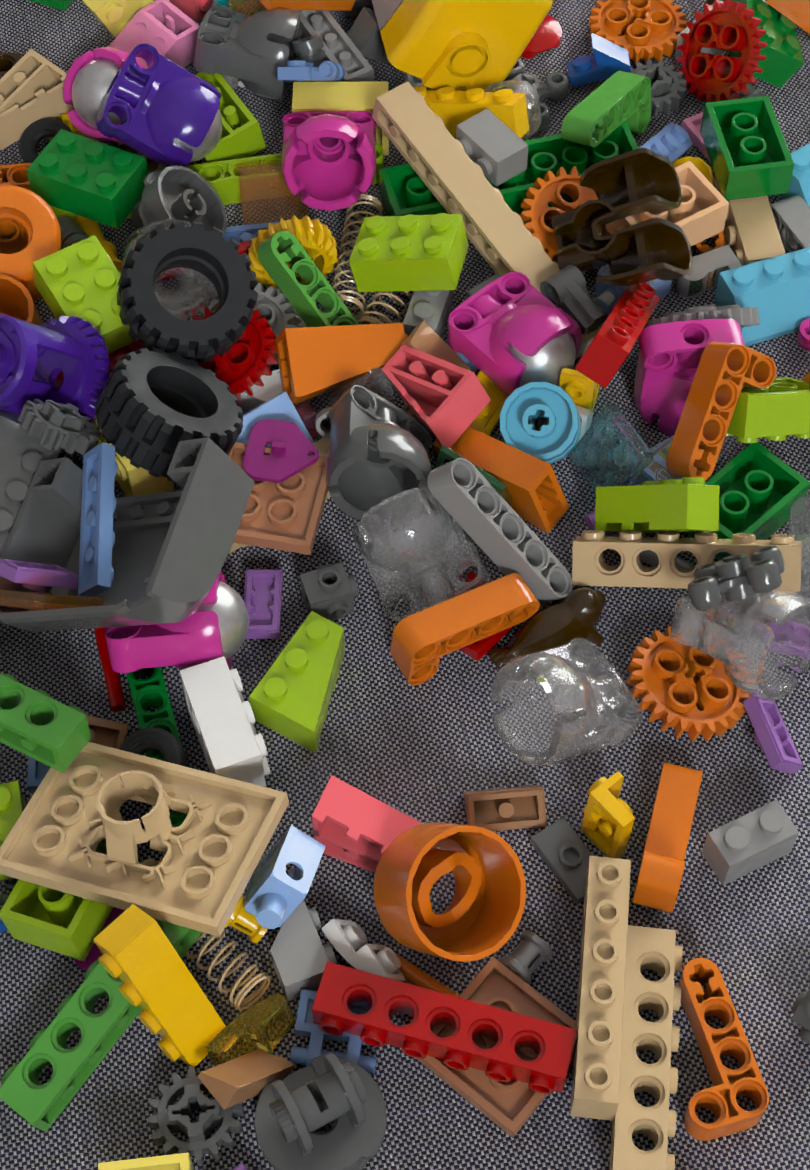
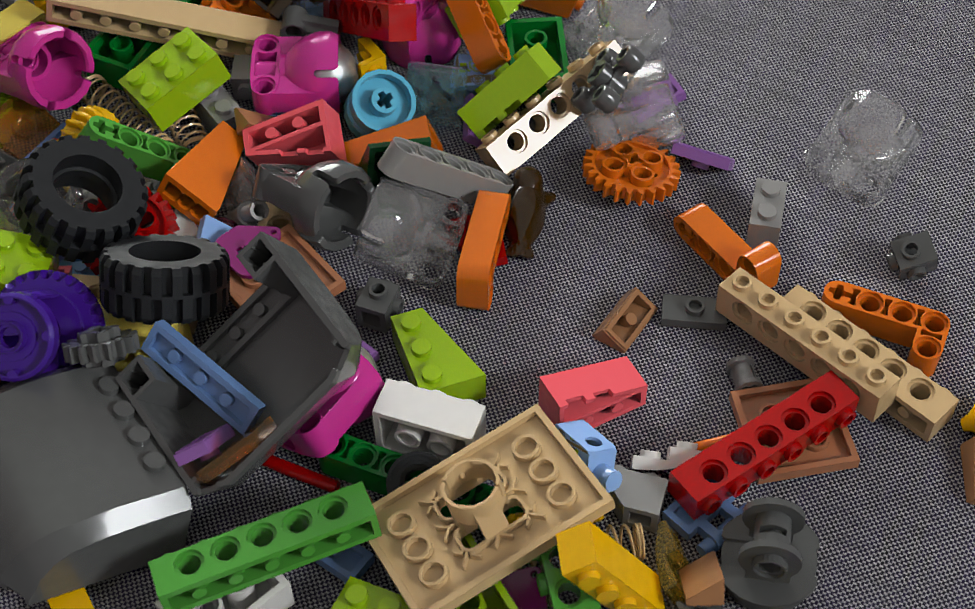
camera: 50 degrees left, 5 degrees down
orange piece [373,822,526,962] -> none
clear piece [491,638,643,766] -> none
yellow bracket [580,771,635,859] -> none

